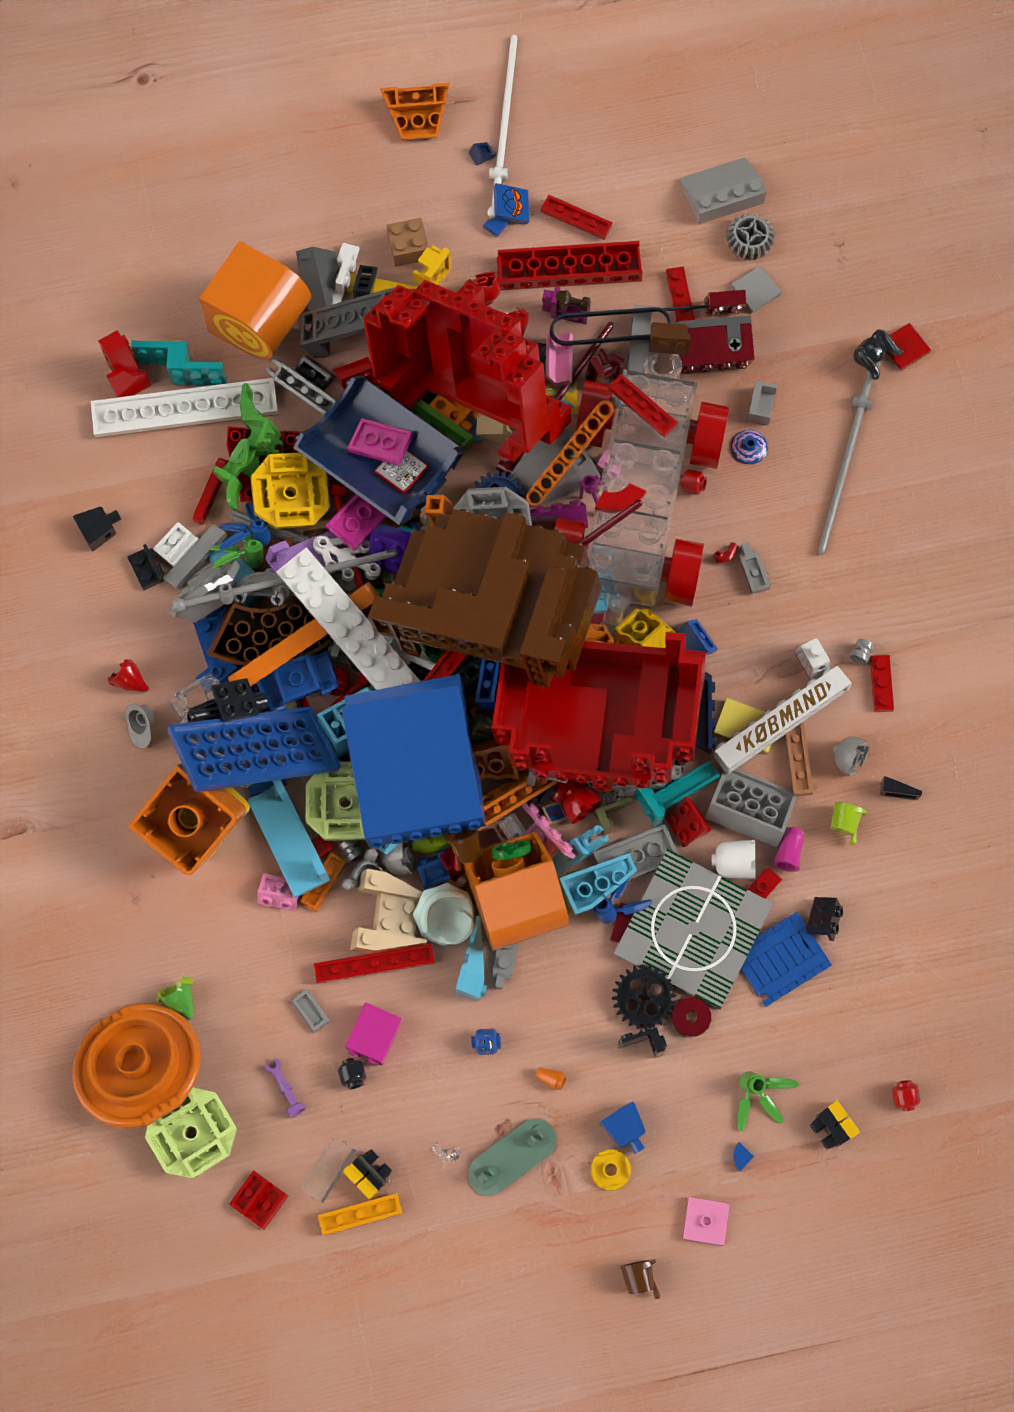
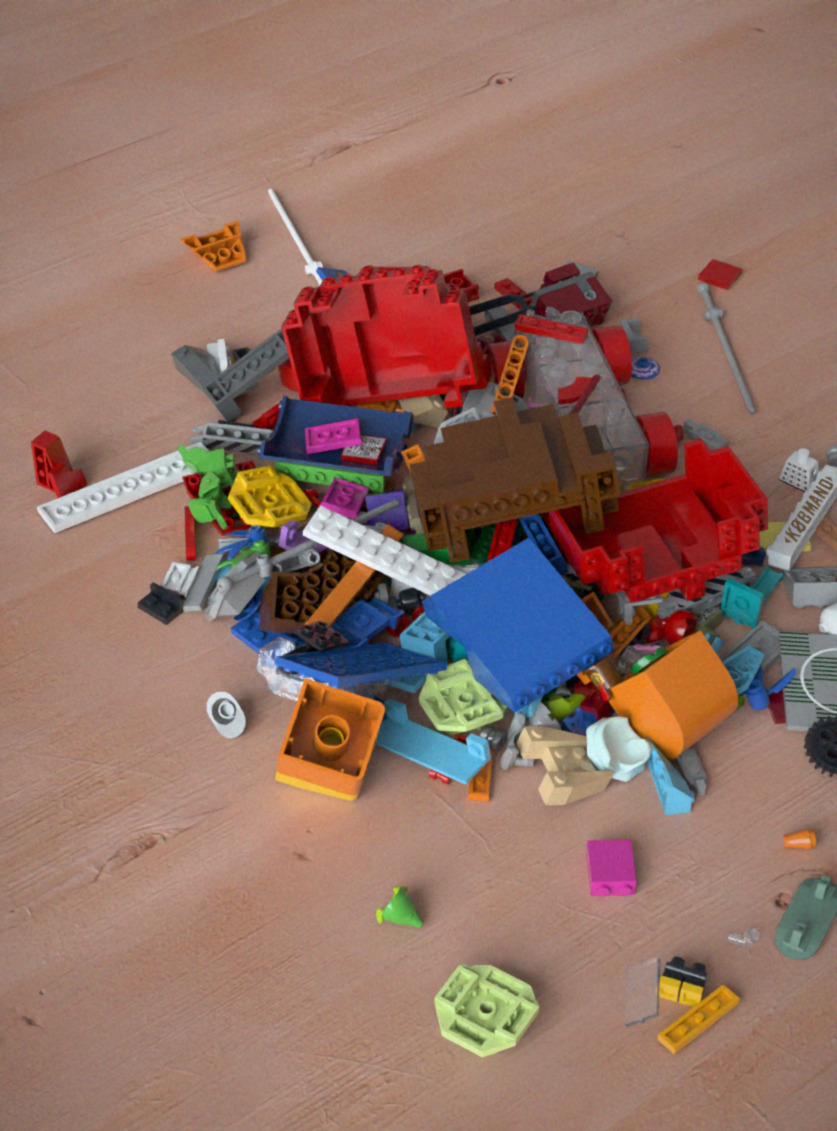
camera: 25 degrees left, 30 degrees down
orange piece [72,1003,201,1128] -> none
black torso [73,507,122,552] -> none
red hat [107,659,149,692] -> none
teal bracket [131,340,227,386] -> none
orange brick [199,241,311,360] -> none
red slope [229,1170,288,1230] -> none
bright pink bracket [258,874,298,911] -> none
medium lavender piece [265,1058,306,1118] -> none
light grey tile [291,989,330,1033] -> none
red plate [314,943,435,984] -> none
black head [337,1058,367,1090] -> none
medium nougat brick [386,218,429,267] -> none
dark blue slope [469,142,495,165] -> none
blue head [471,1028,501,1055] -> none
reddish brown bracket [650,322,690,355] -> none
red bracket [664,796,712,847] -> none
light grey slope [679,157,767,225] -> none
light grey gear [726,212,775,260] -> none
black hair [853,329,903,380] -> none

